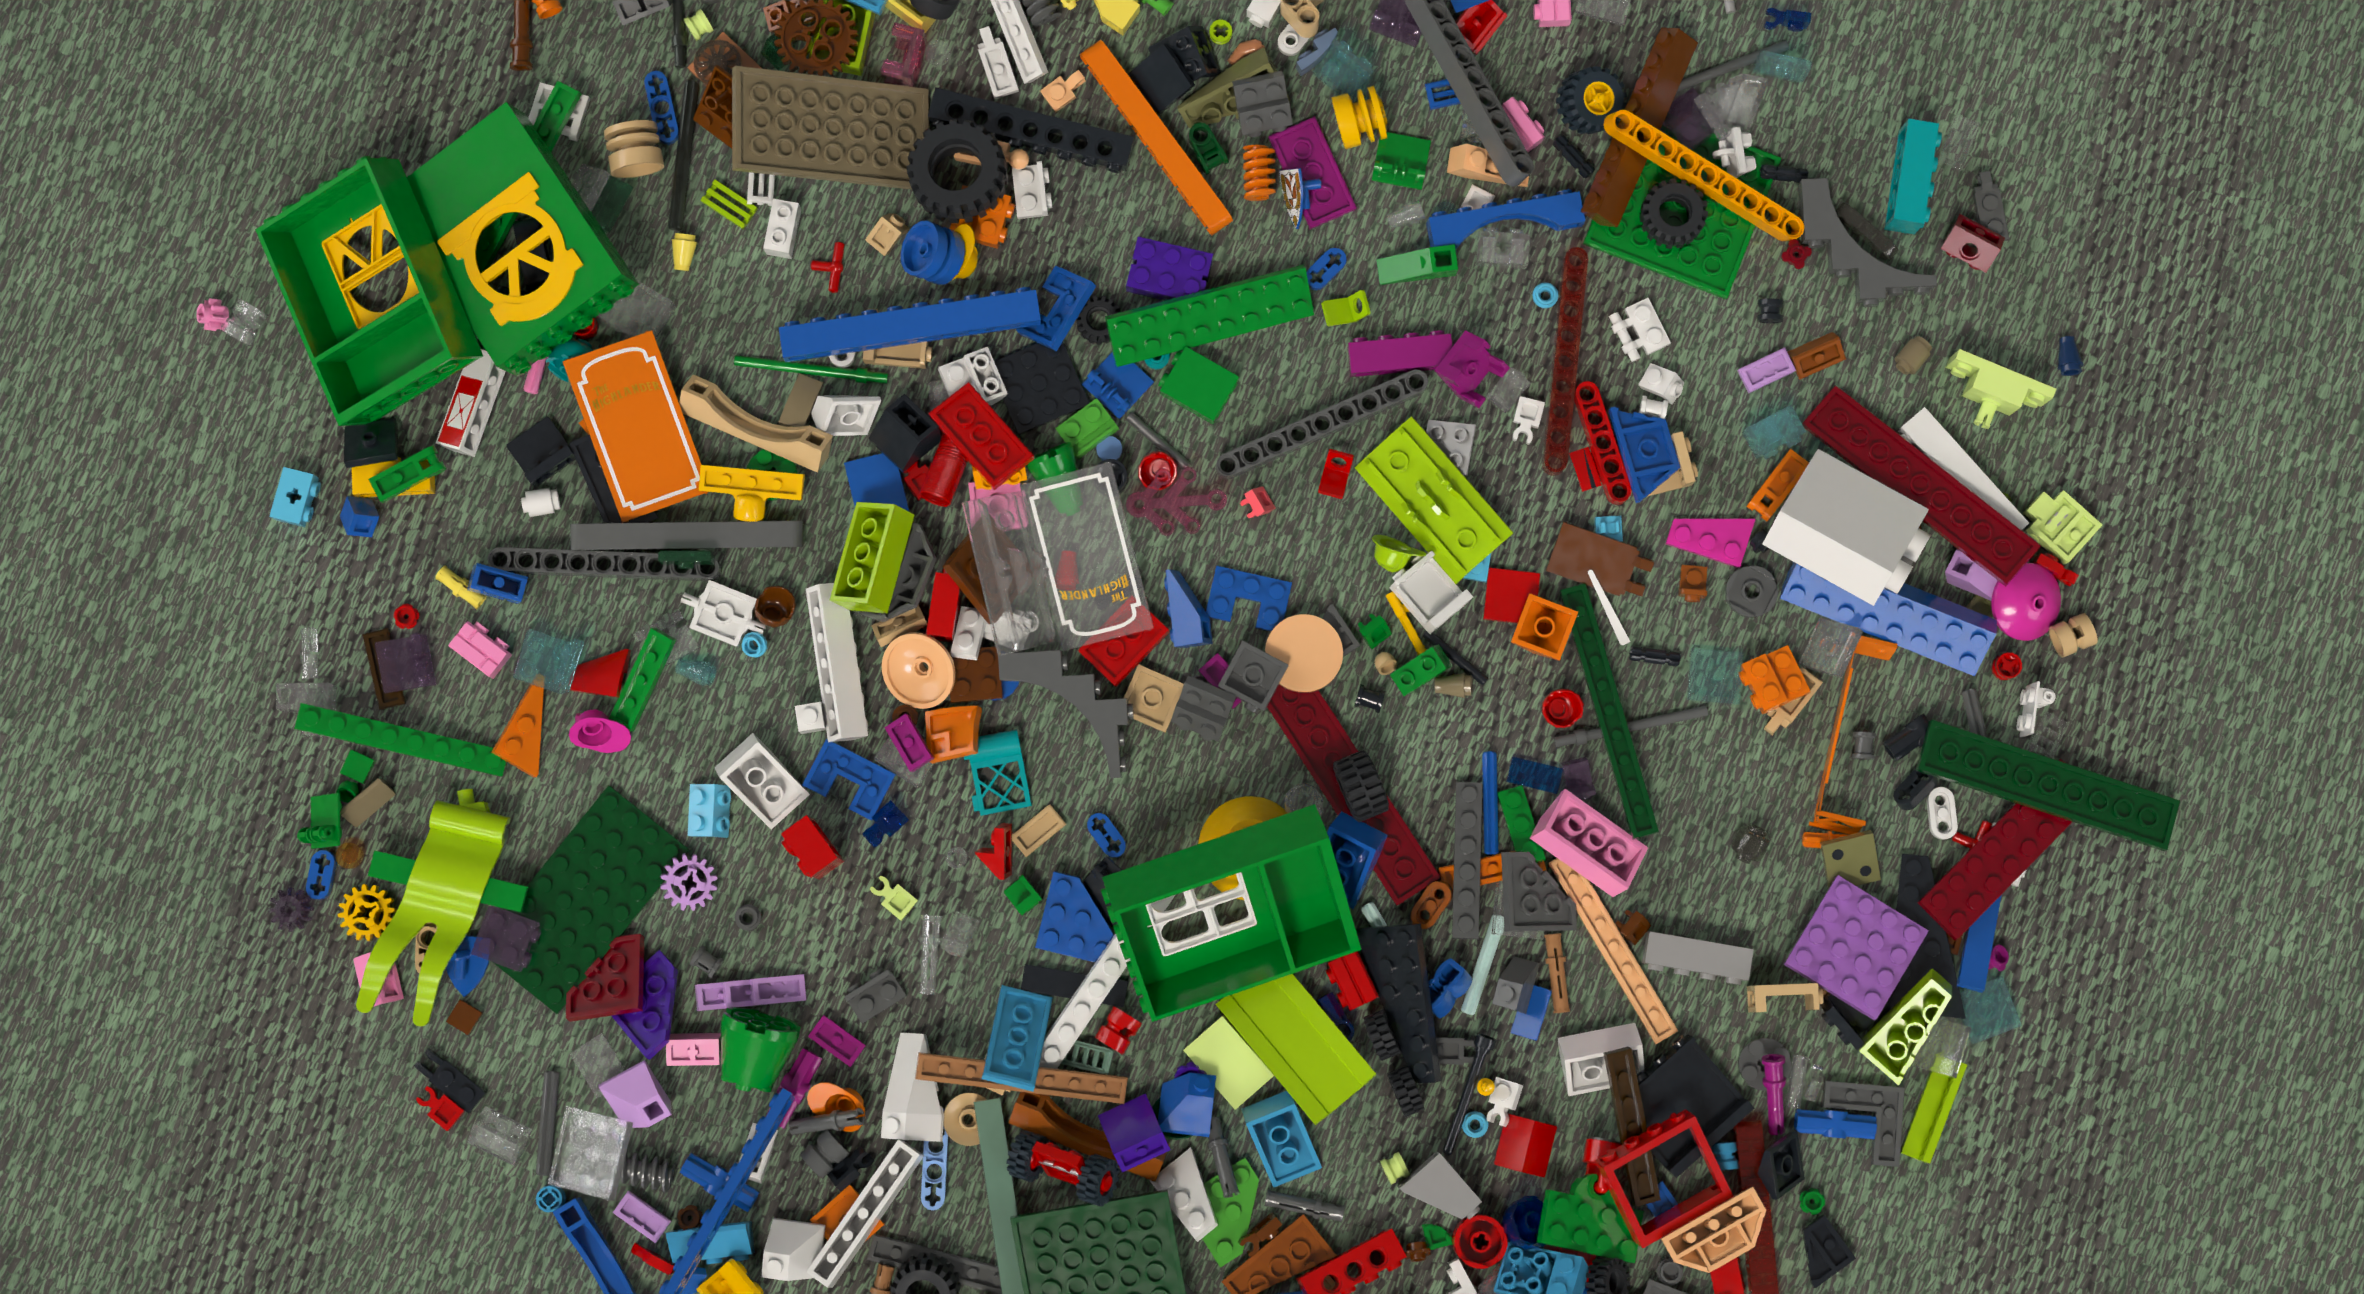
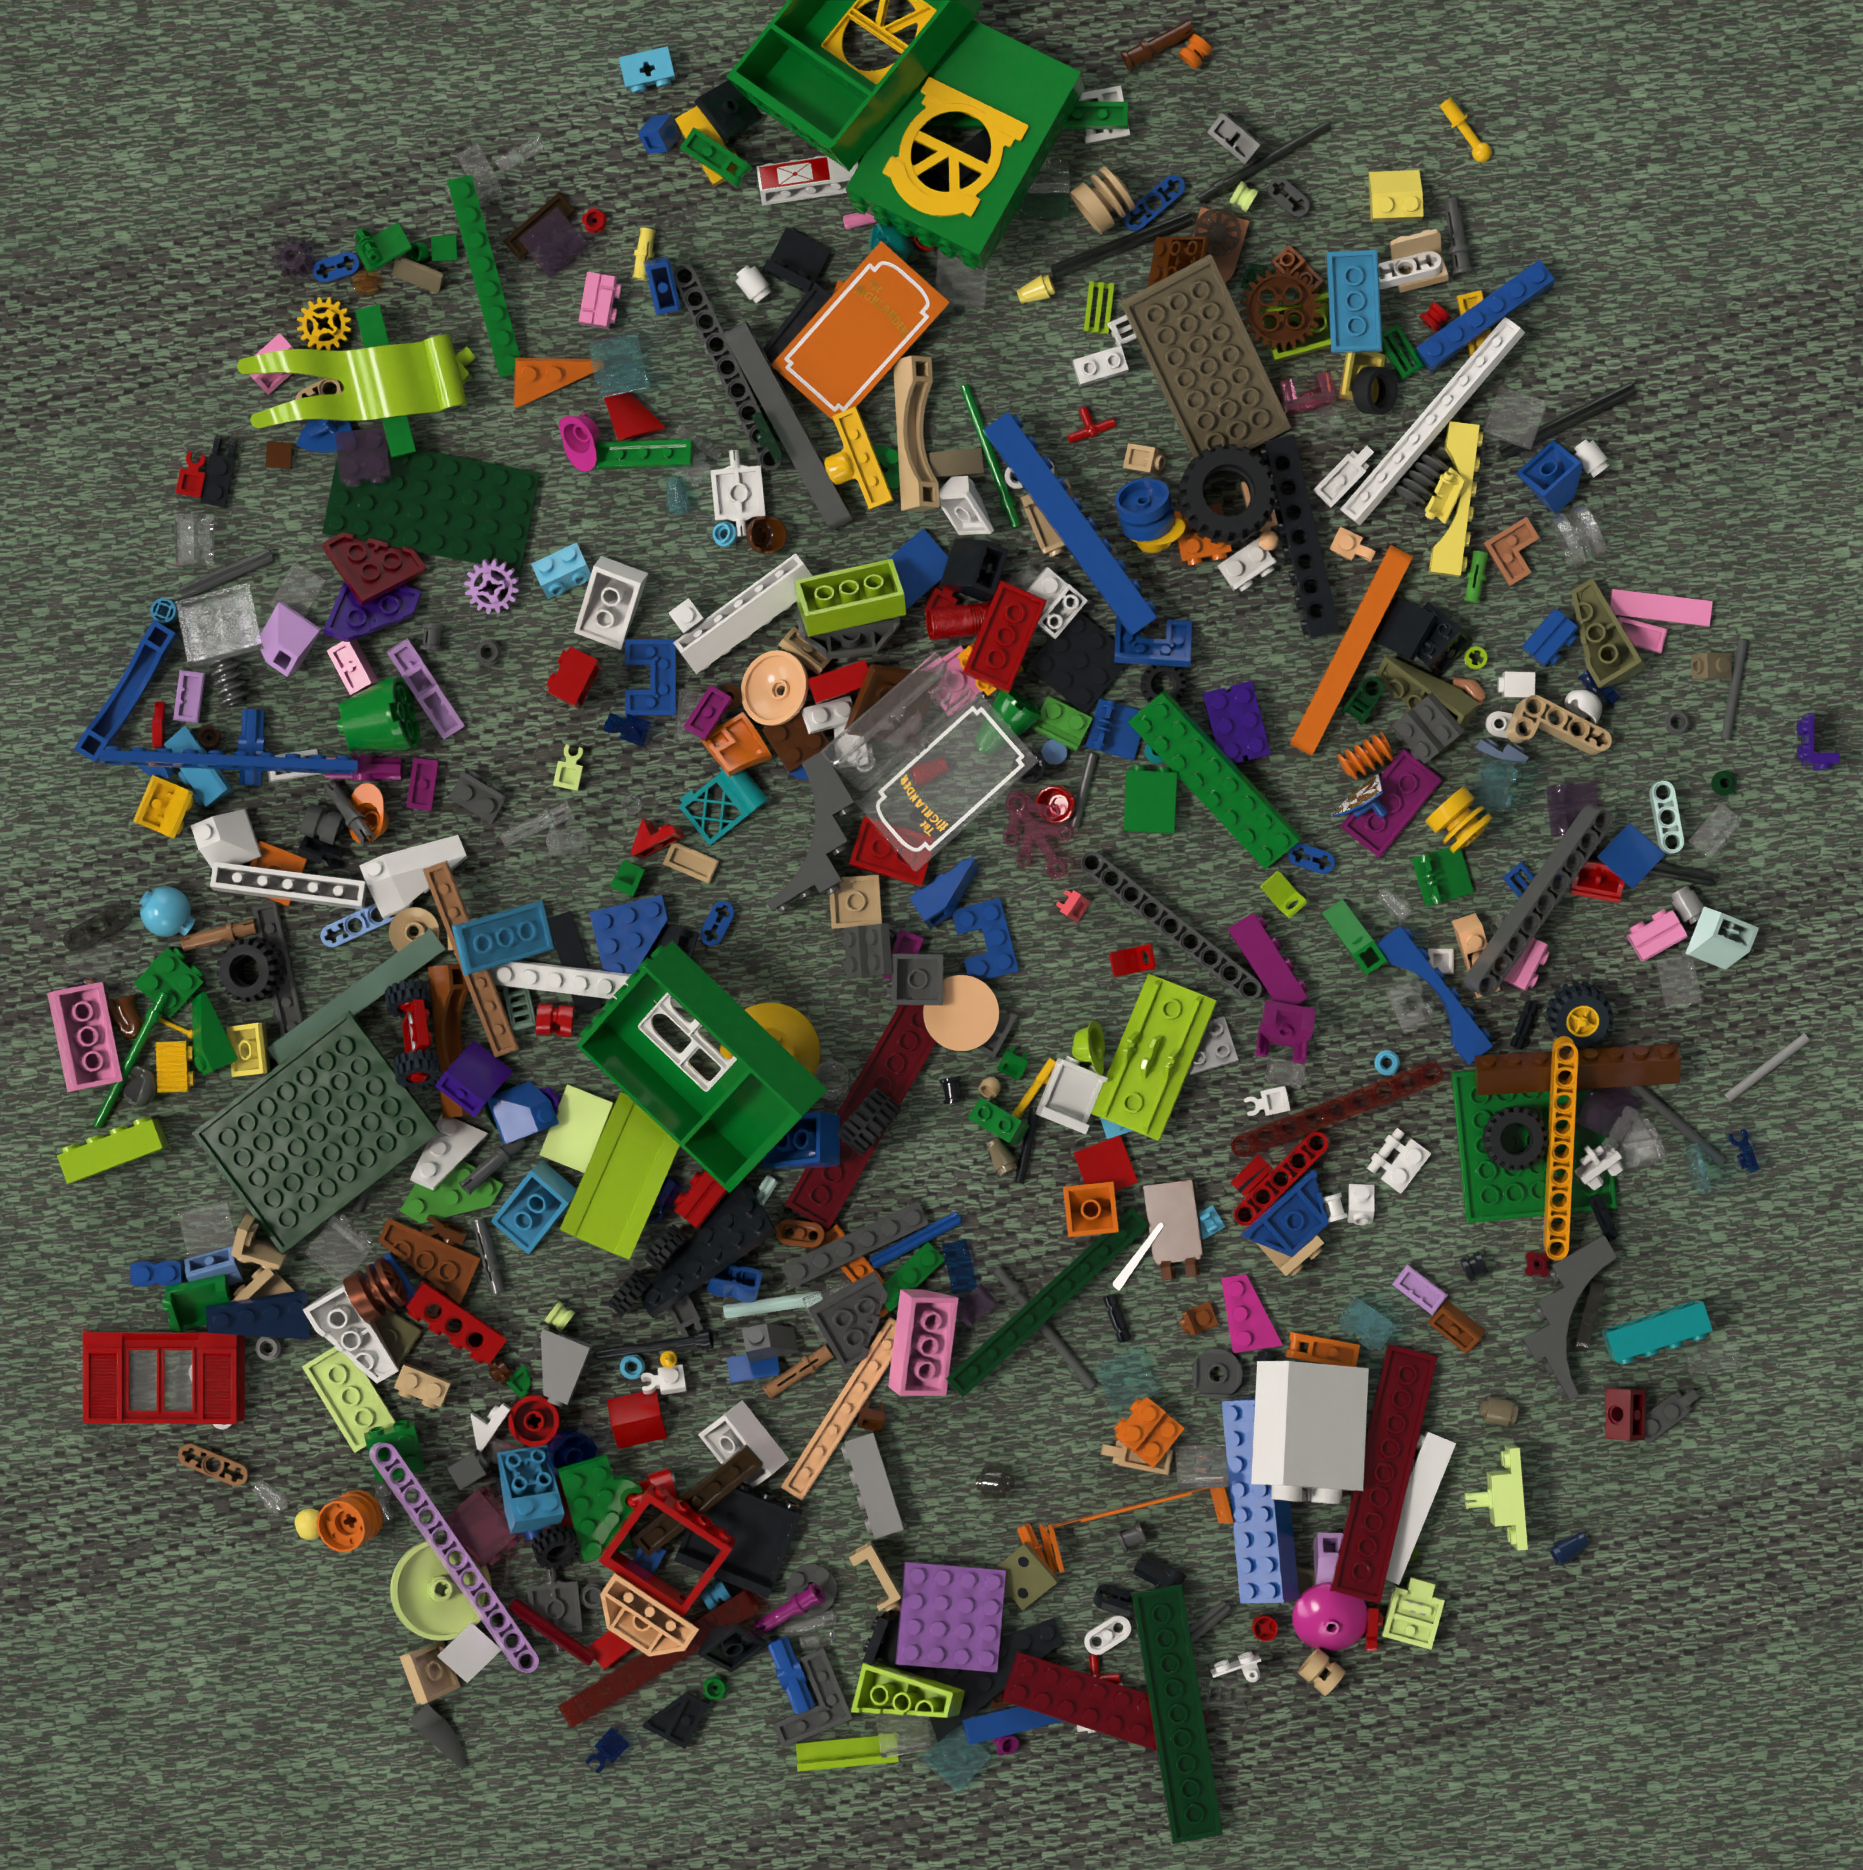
camera: 60 degrees right, 5 degrees up
red hair [1541,689,1584,728] -> none

